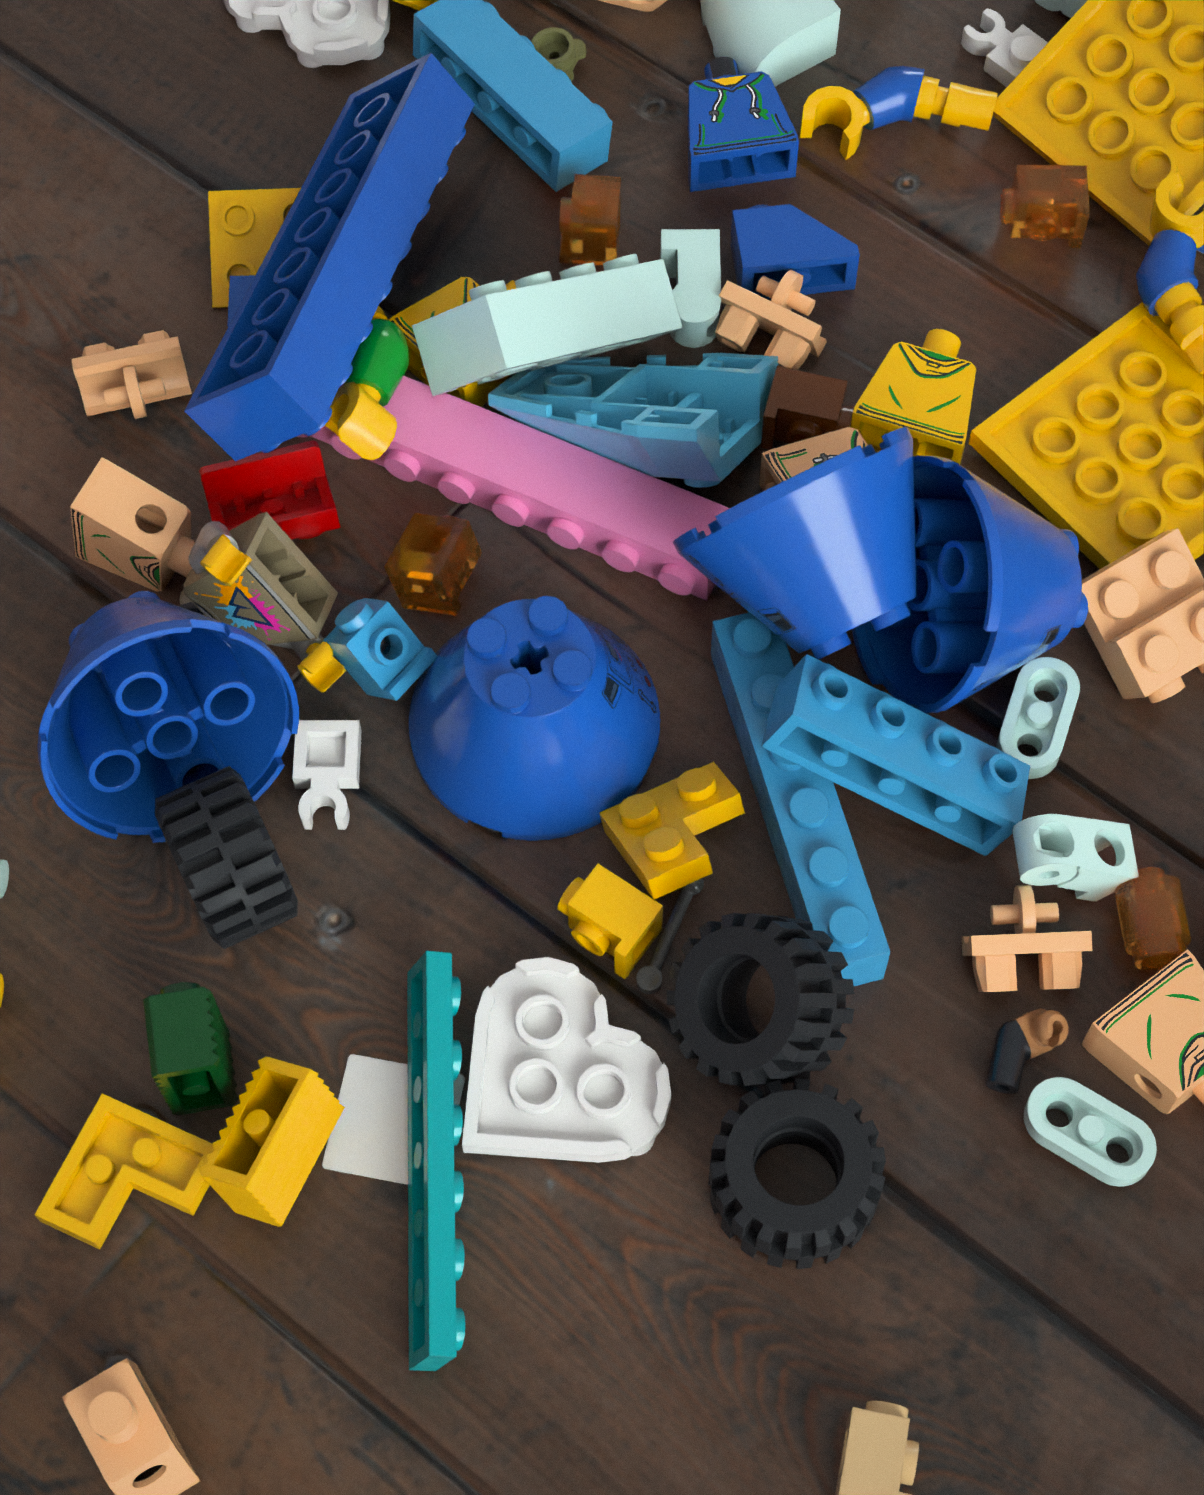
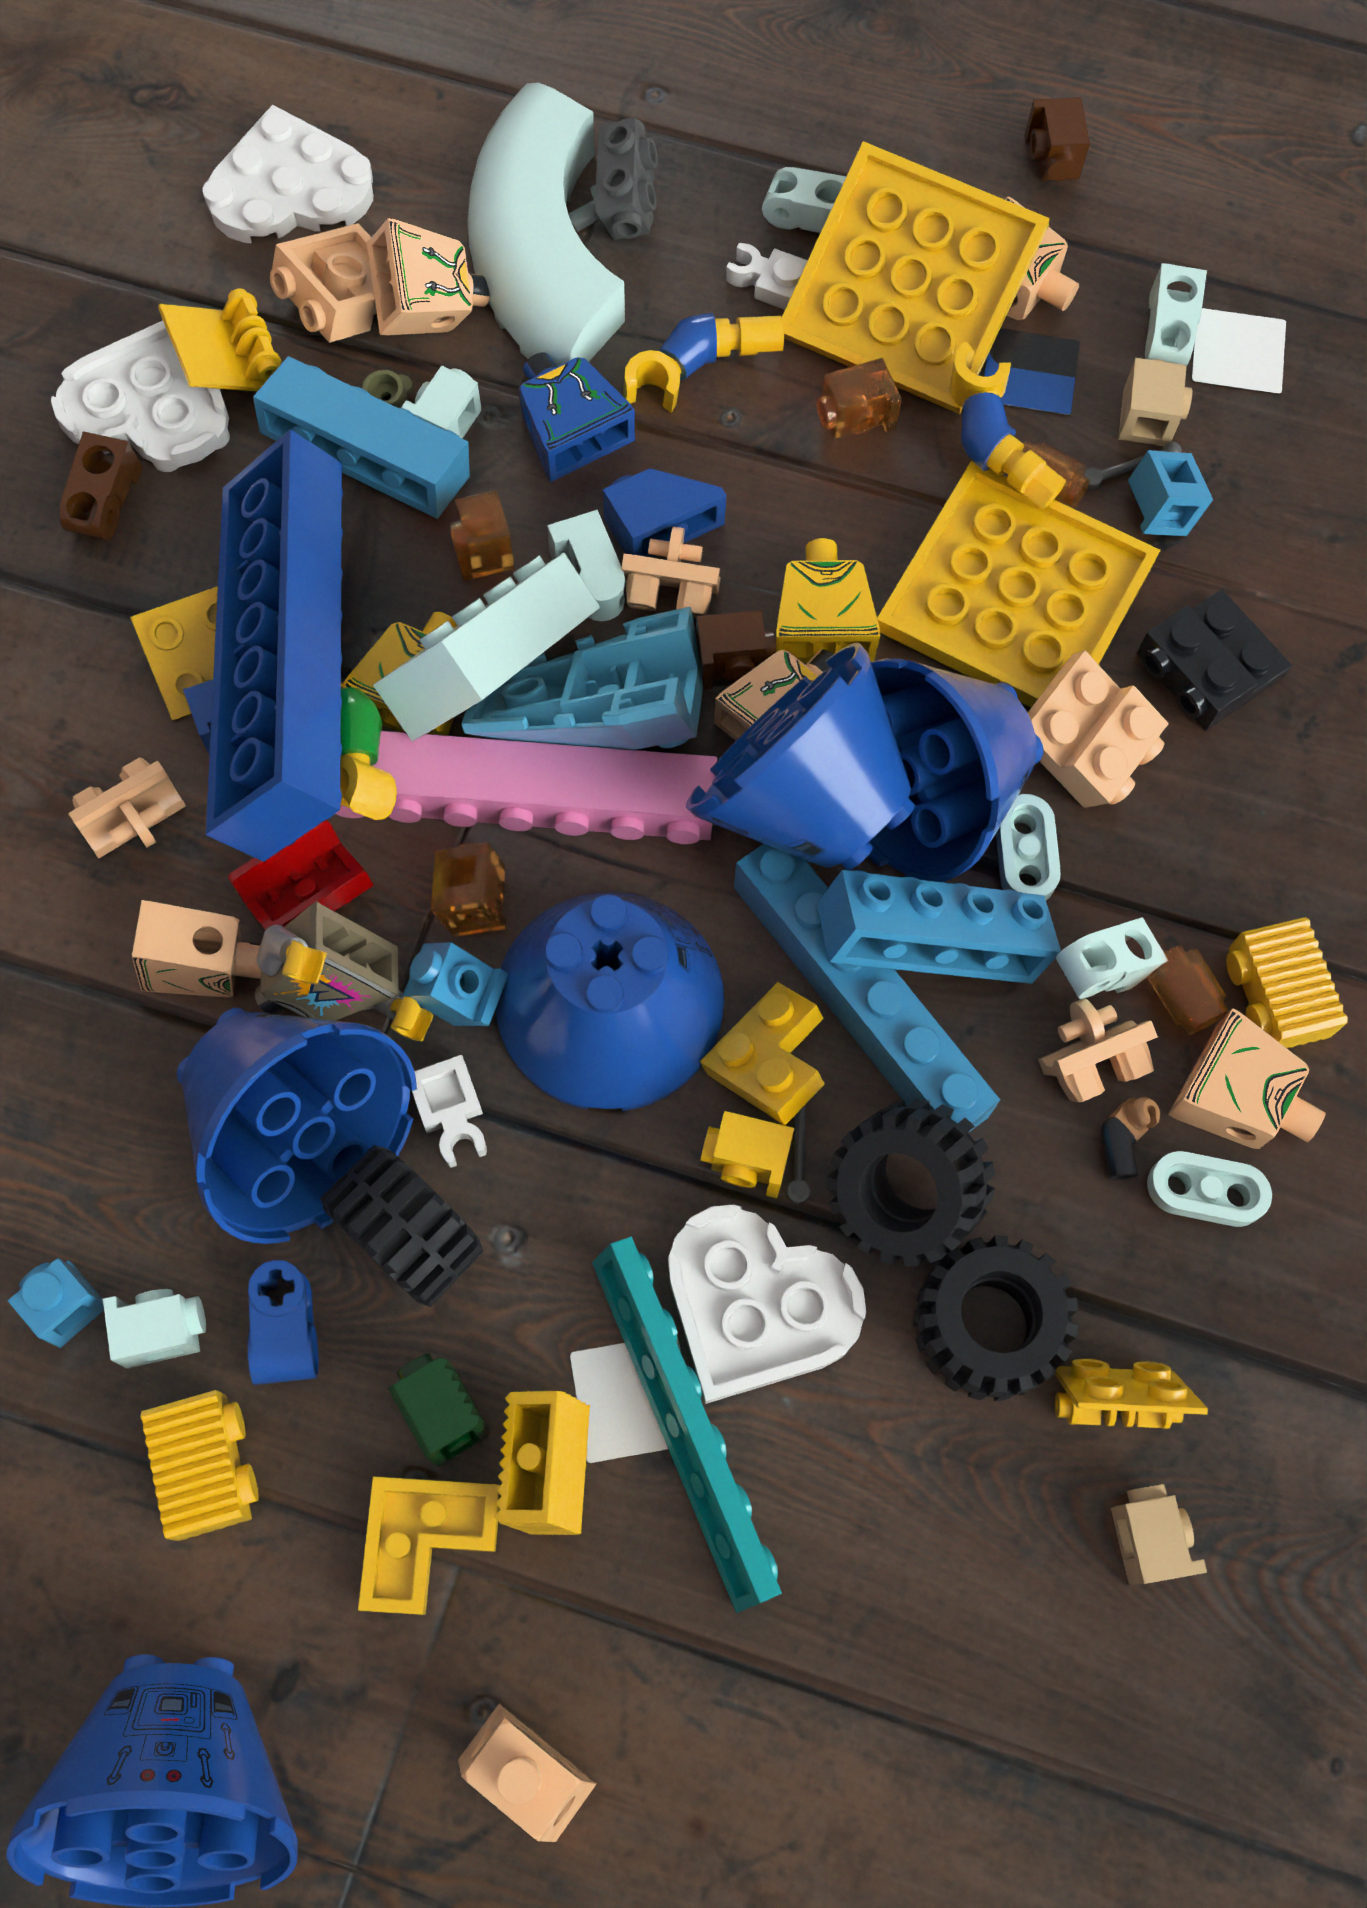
camera: 25 degrees left, 5 degrees up
none -> reddish brown leg [60,431,143,540]
none -> blue piece [248,1260,319,1385]
none -> light aqua brick [401,366,481,438]
none -> yellow hinge [1054,1359,1208,1429]

